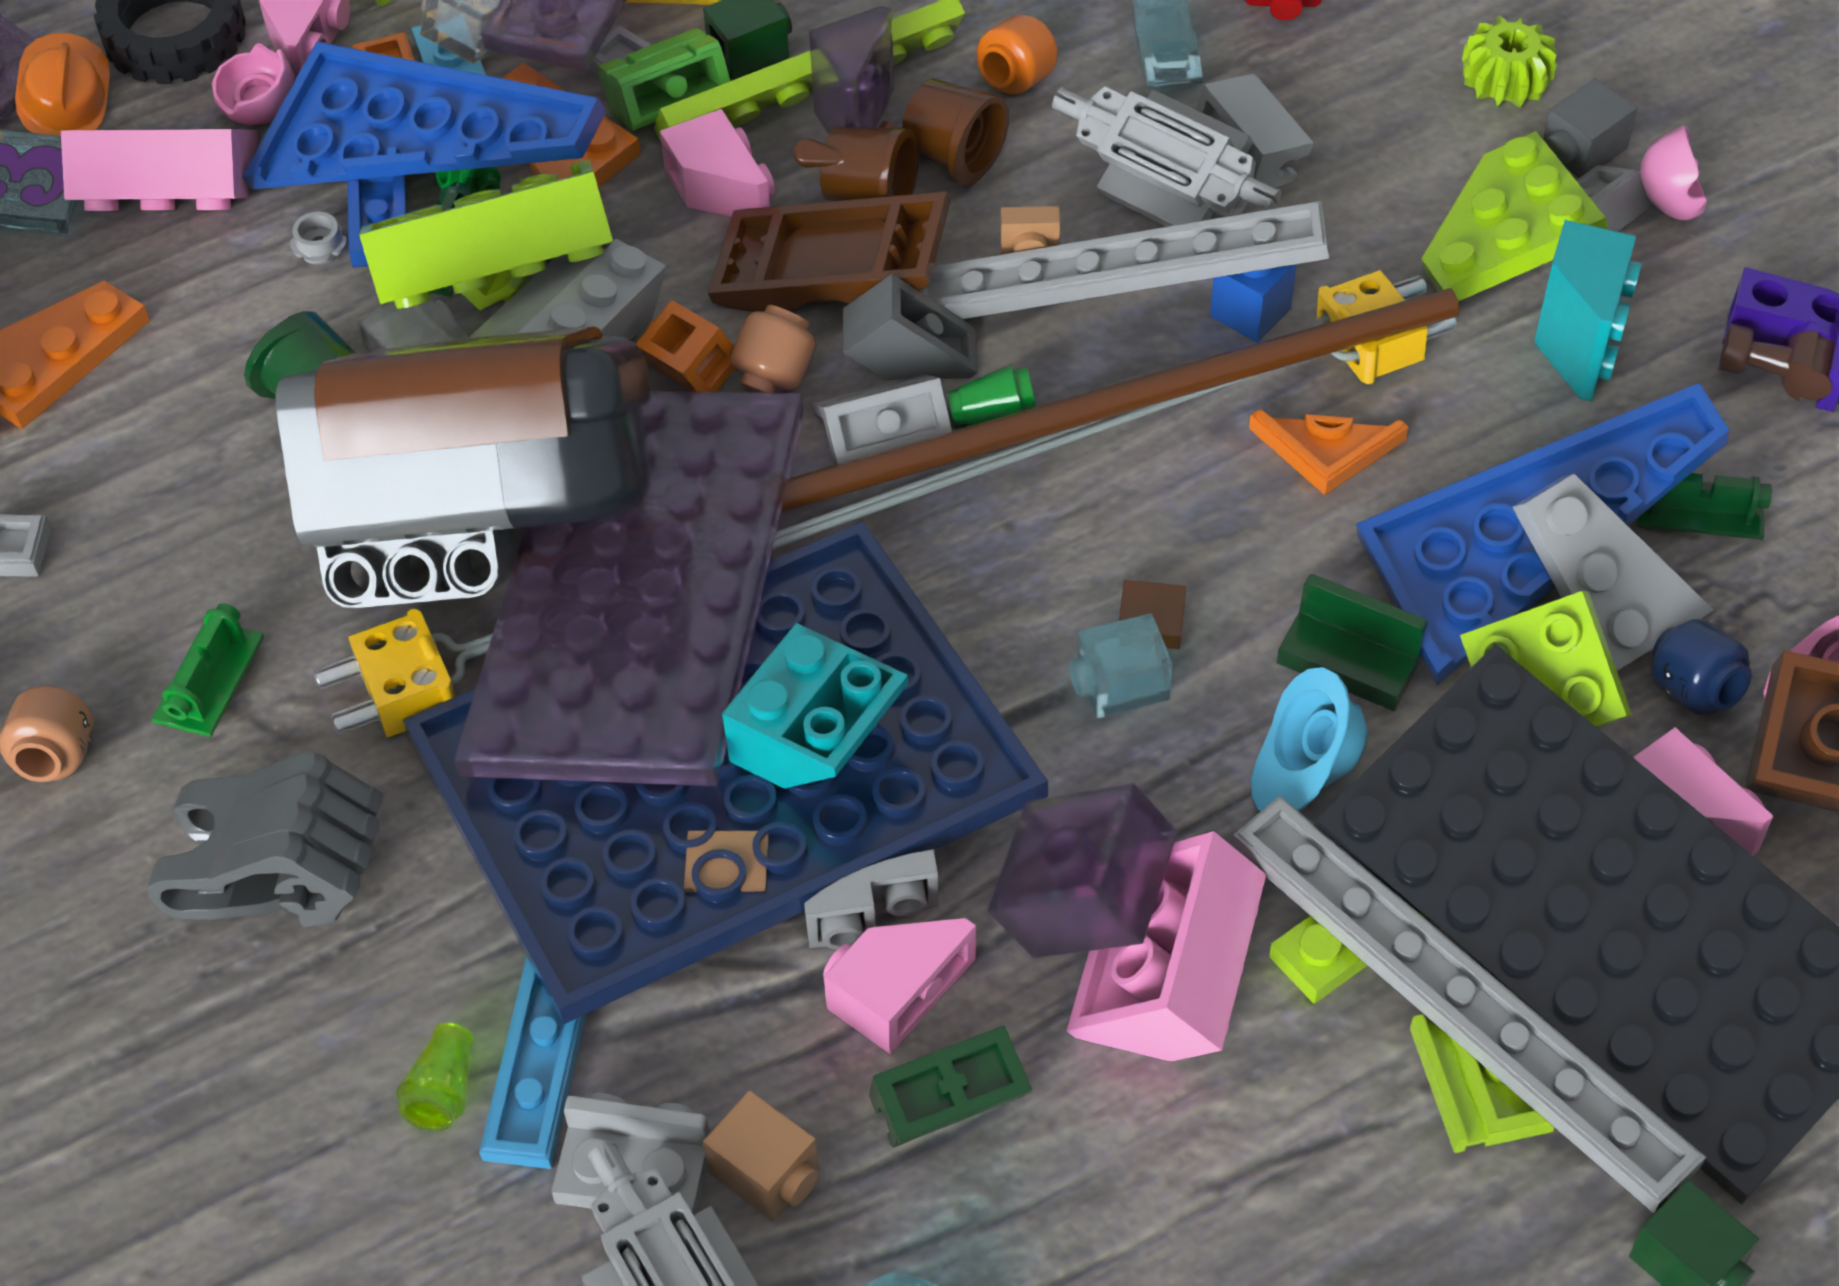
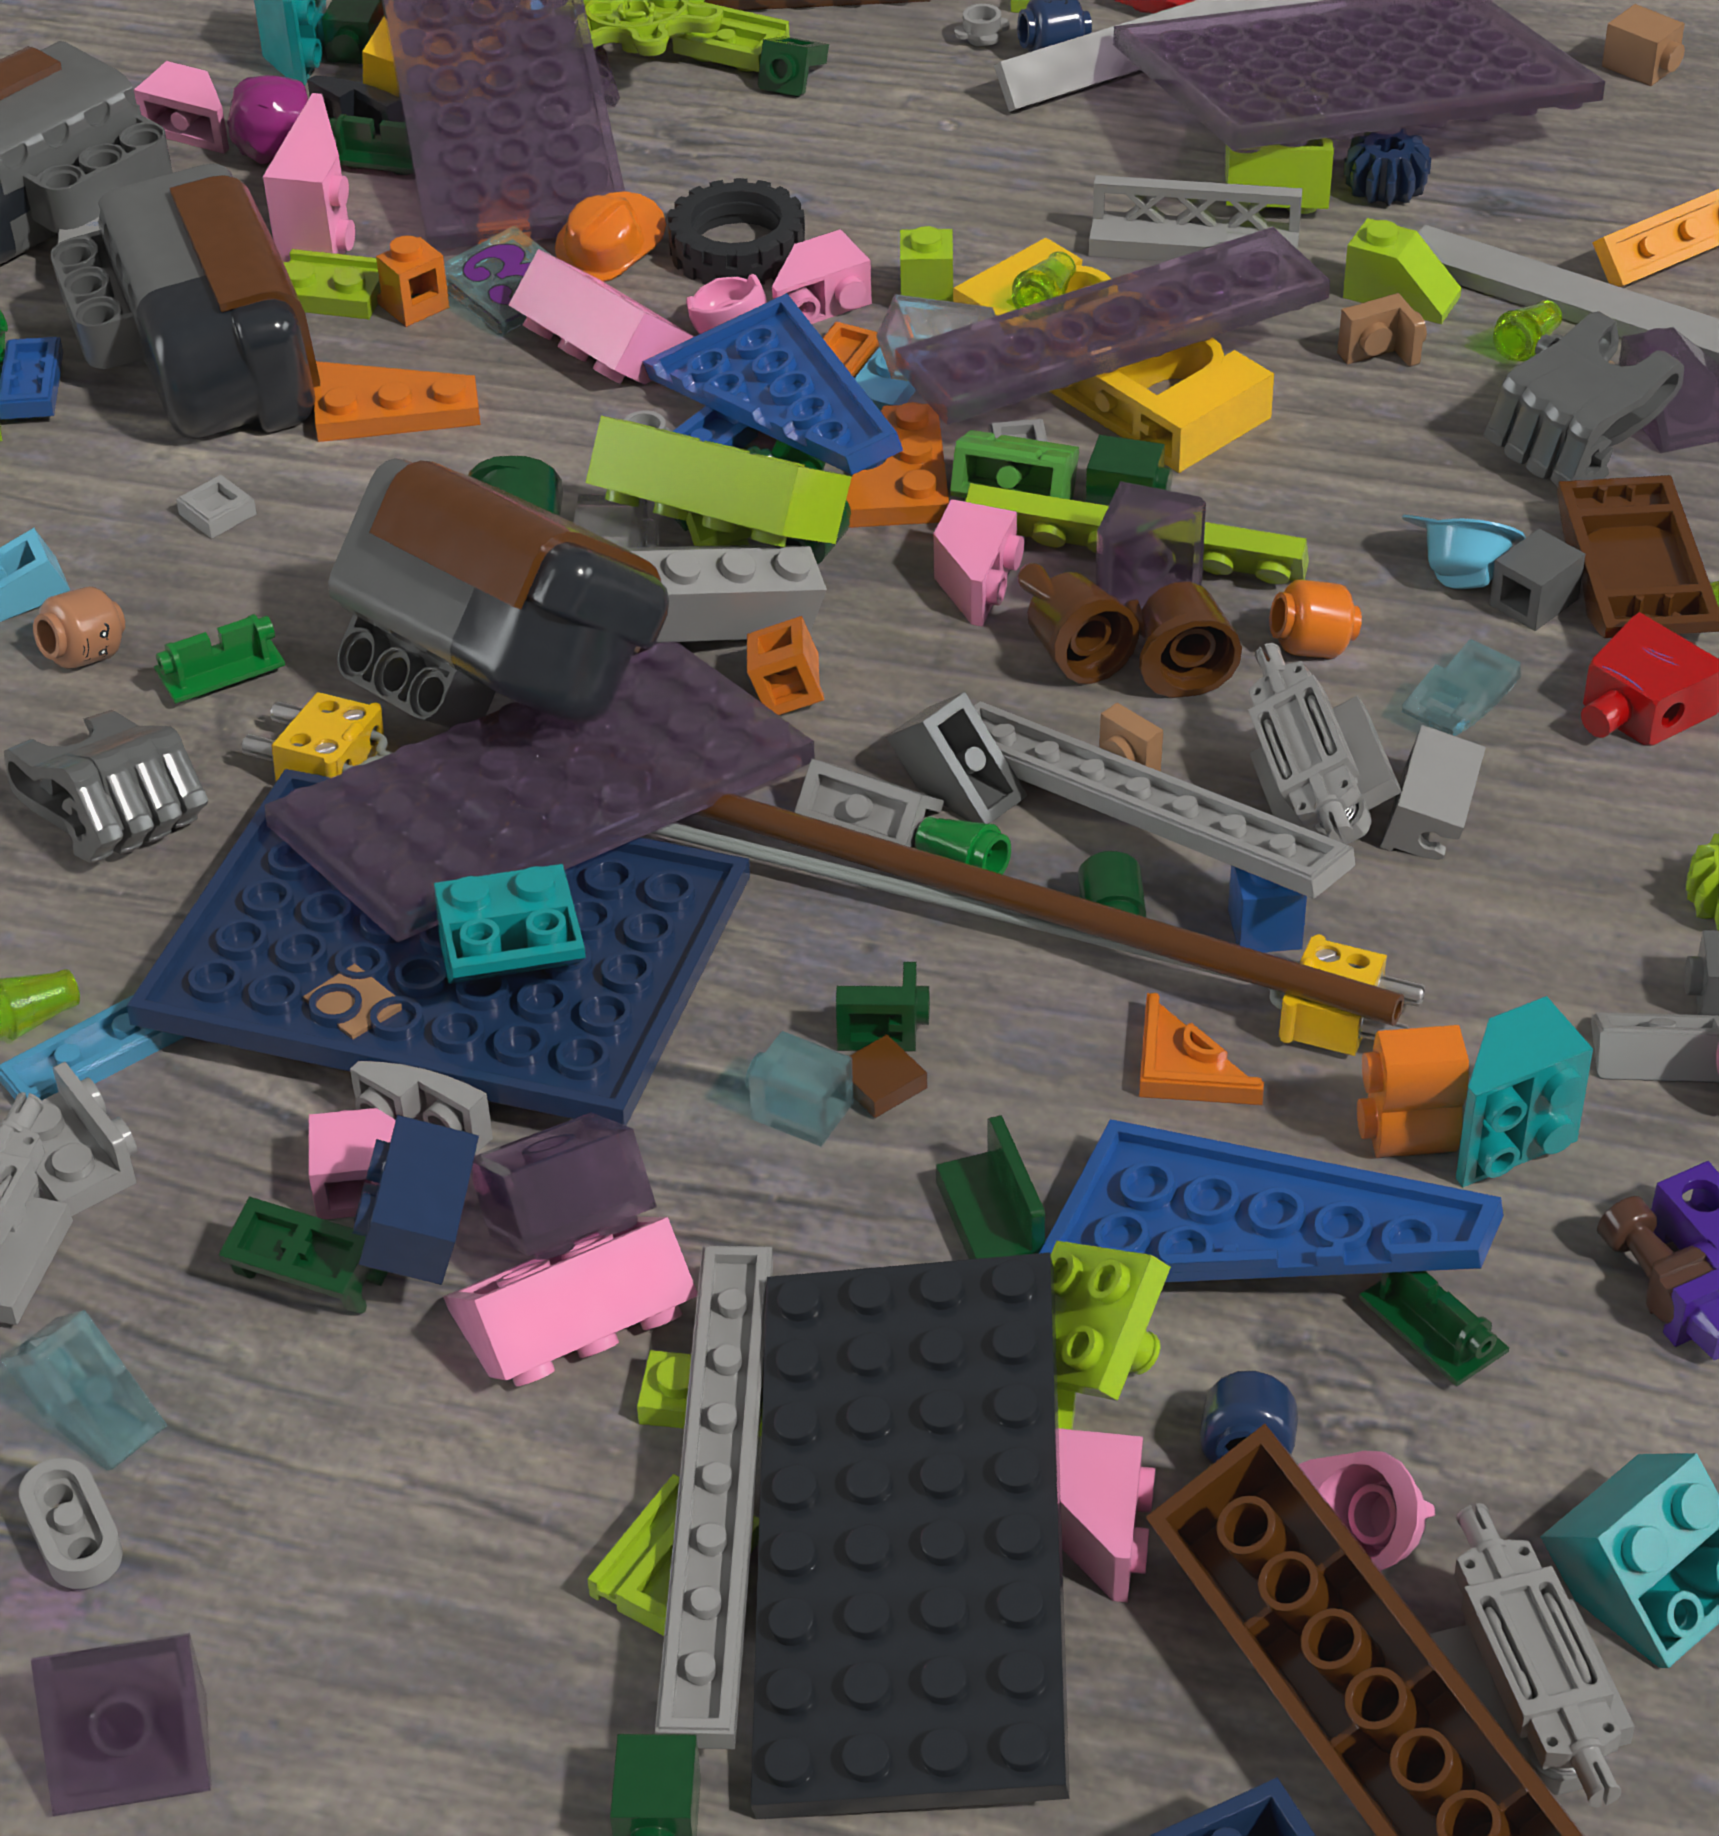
camera: 45 degrees right, 10 degrees down
medium nougat brick [702,1090,819,1221] -> none
reddish brown slope [708,191,951,312] -> none
nougat head [729,305,817,398] -> none
medium azure piece [1251,667,1368,811] -> none
lime plate [1421,131,1609,302] -> none
light grey wing [1512,474,1714,671] -> none
none -> dark blue brick [352,1115,479,1285]
none -> dark green bracket [836,962,930,1051]
none -> dark green brick [1078,851,1146,917]
none -> orange brick [1357,1025,1469,1158]

